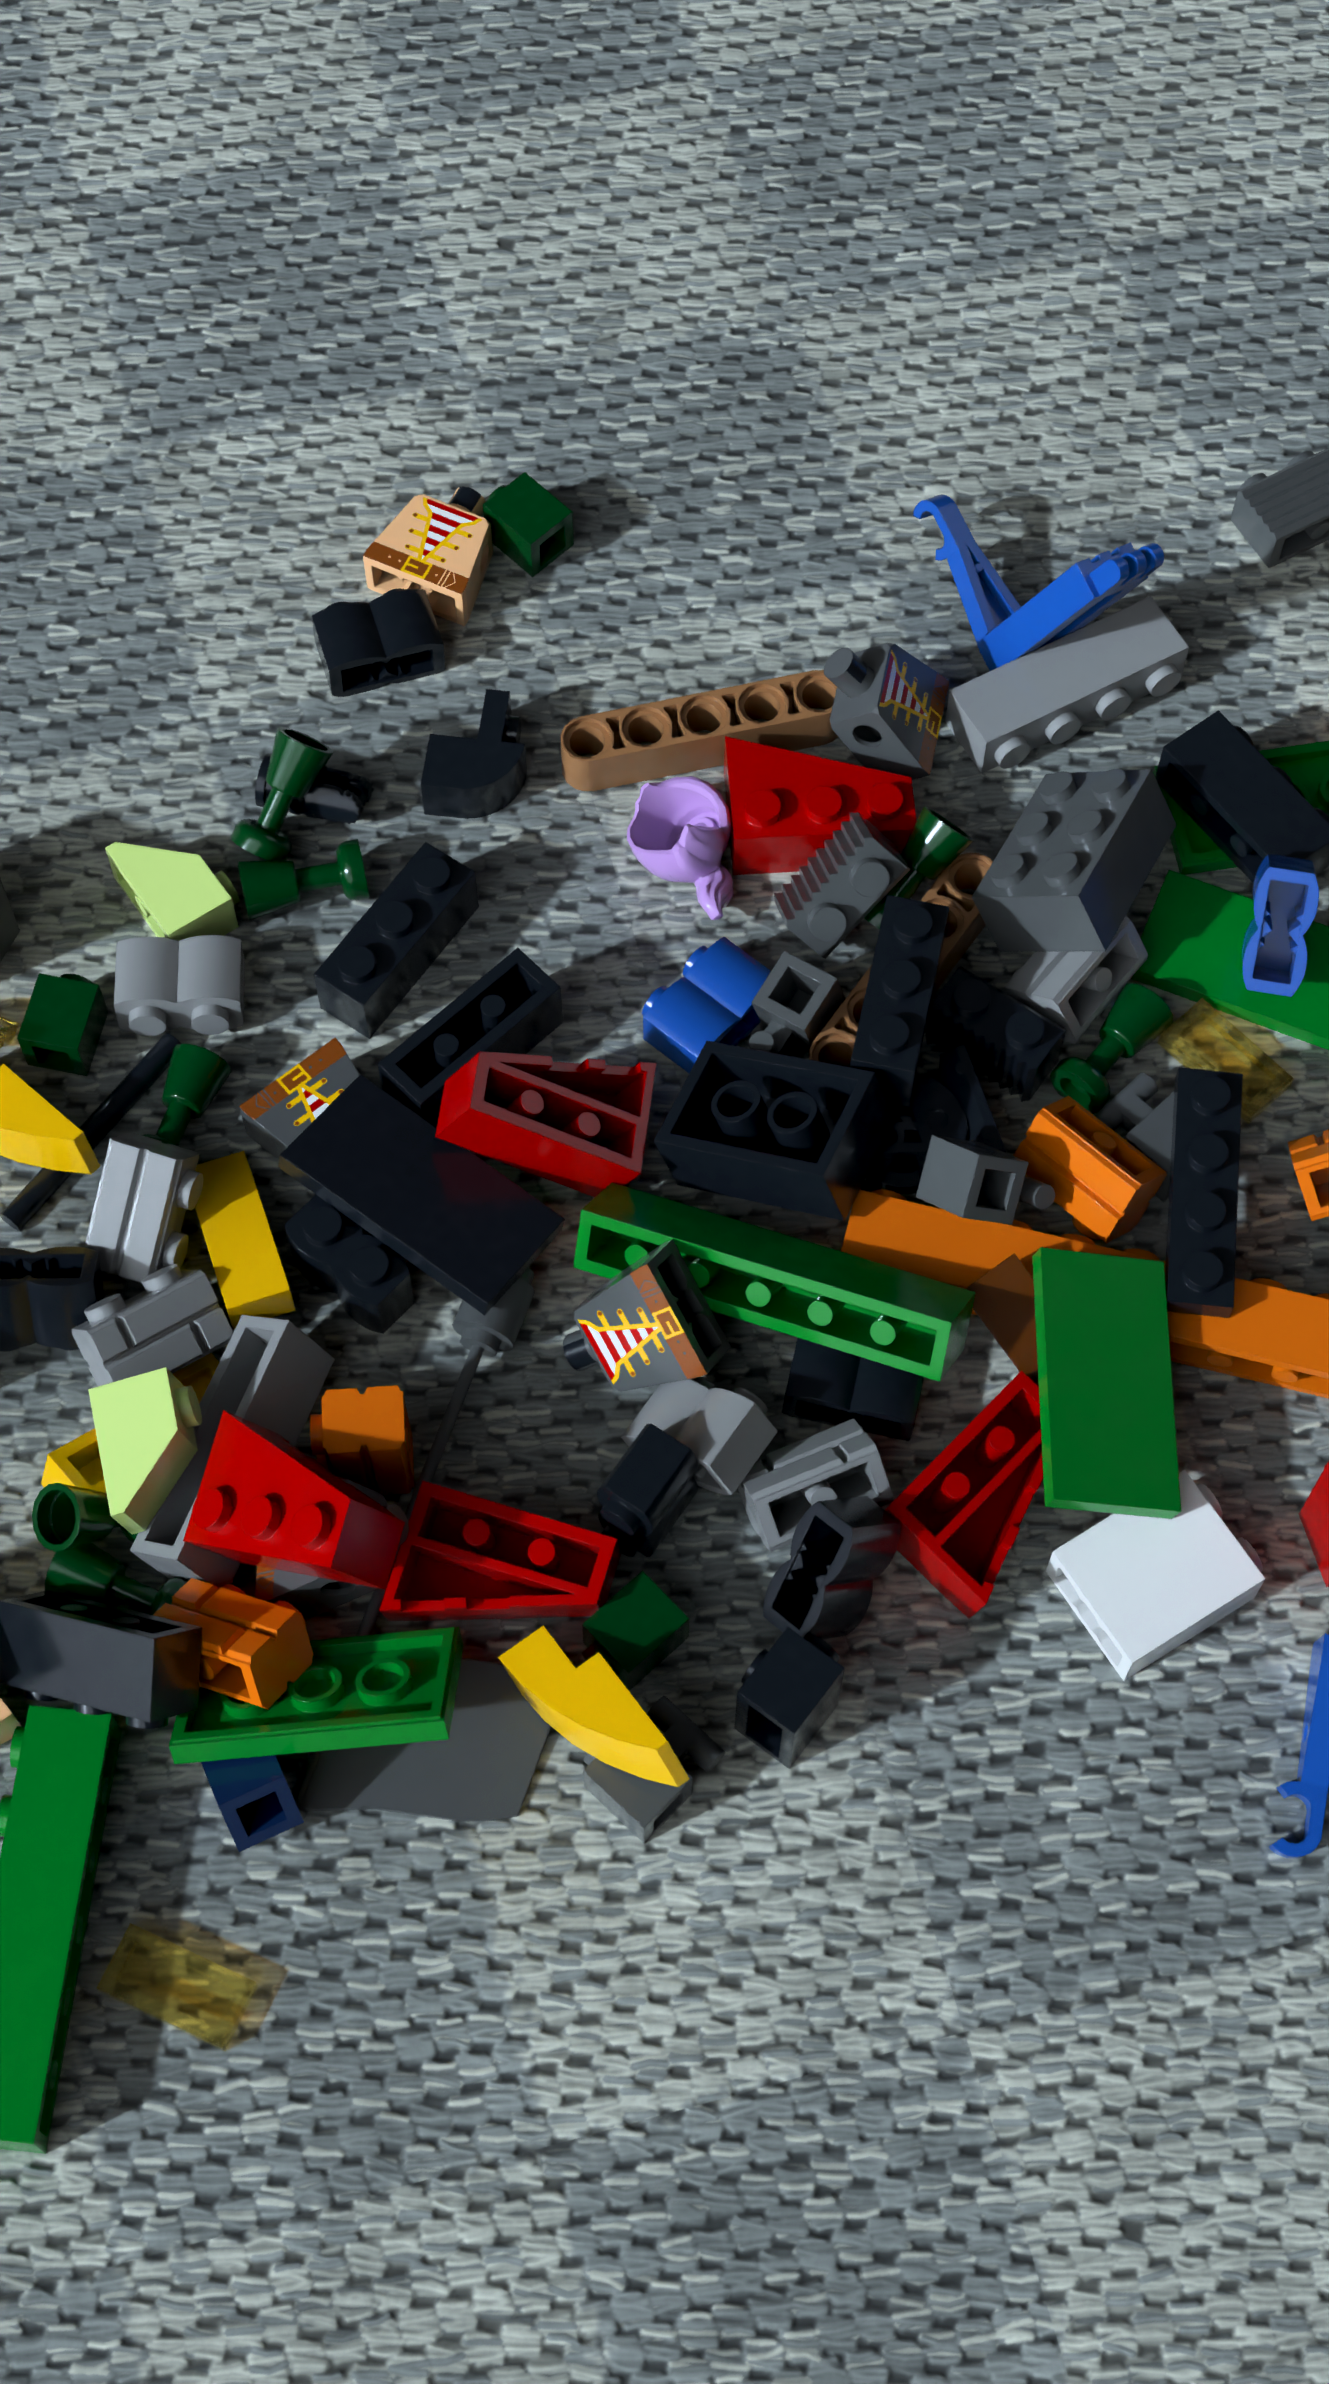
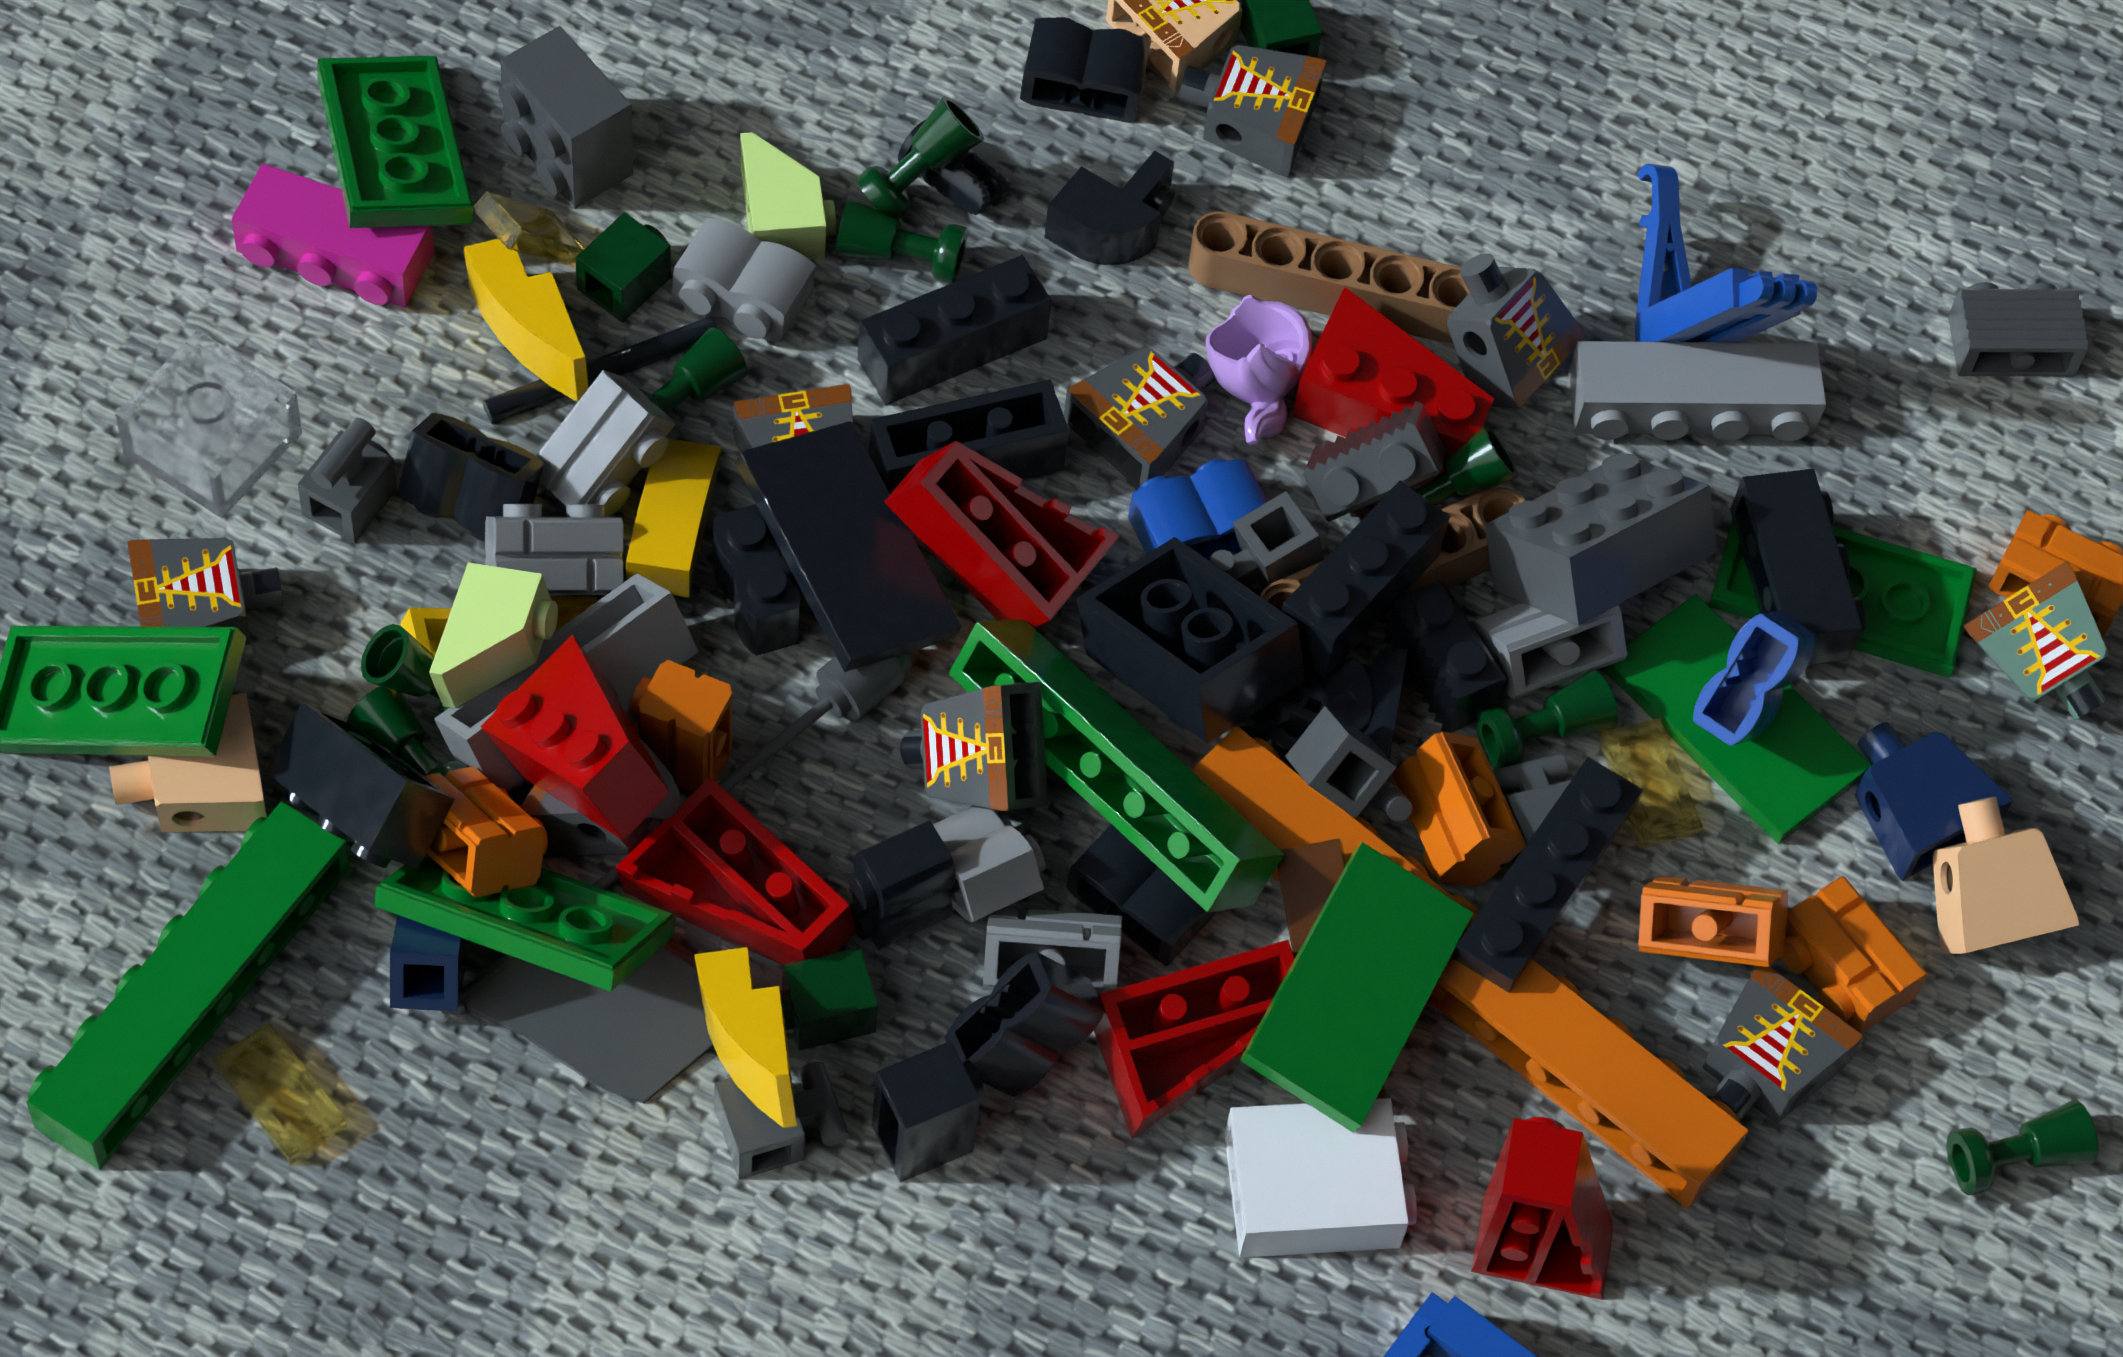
camera: 20 degrees right, 5 degrees down
none -> dark grey torso [1064,347,1214,488]
none -> dark grey torso [1178,45,1327,178]

